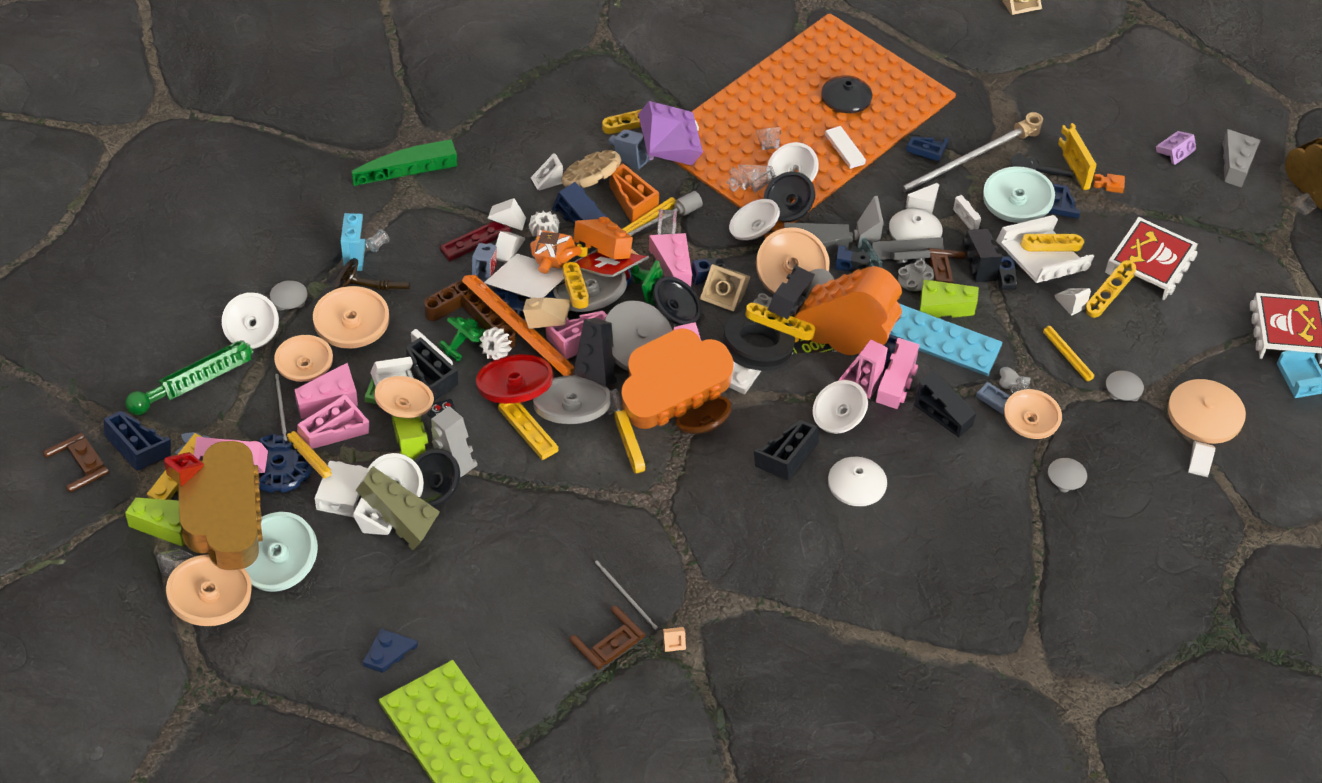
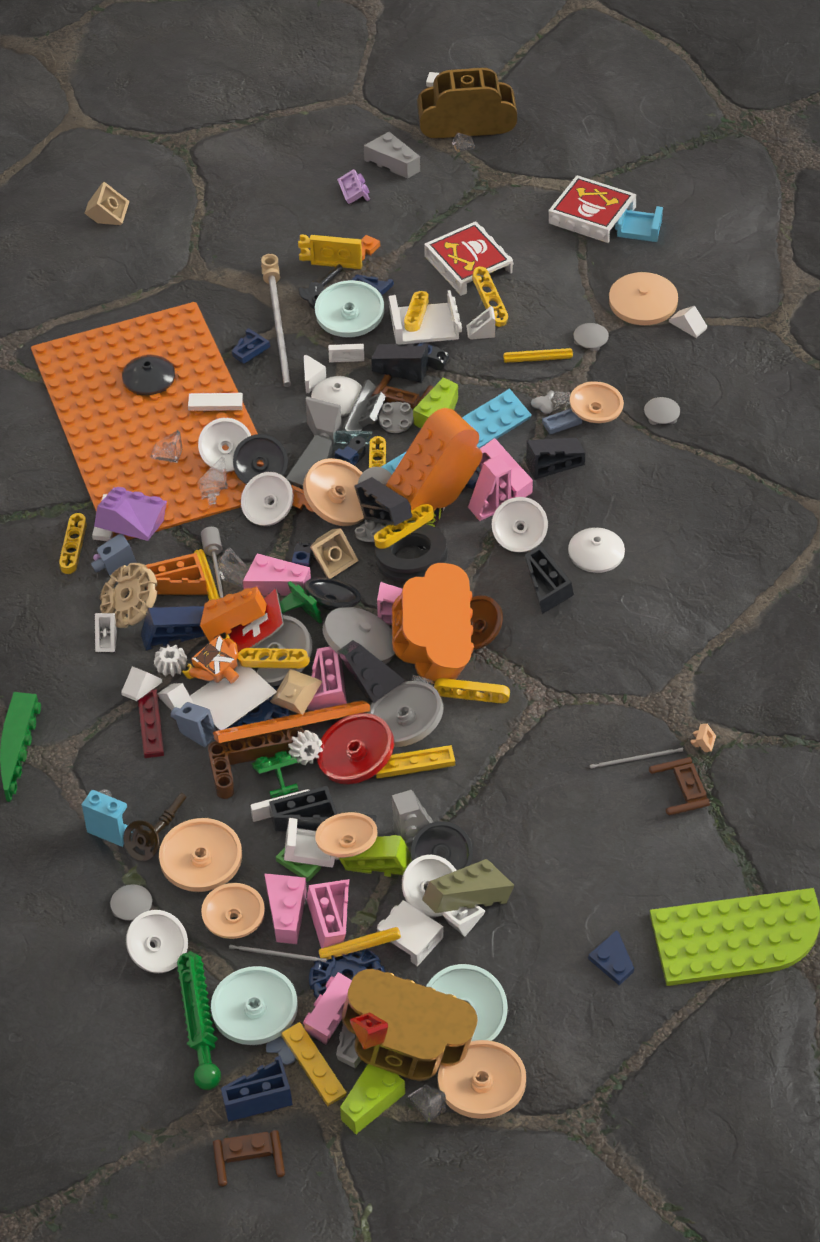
camera: 60 degrees left, 0 degrees up
none -> light aqua dish [211,966,298,1045]

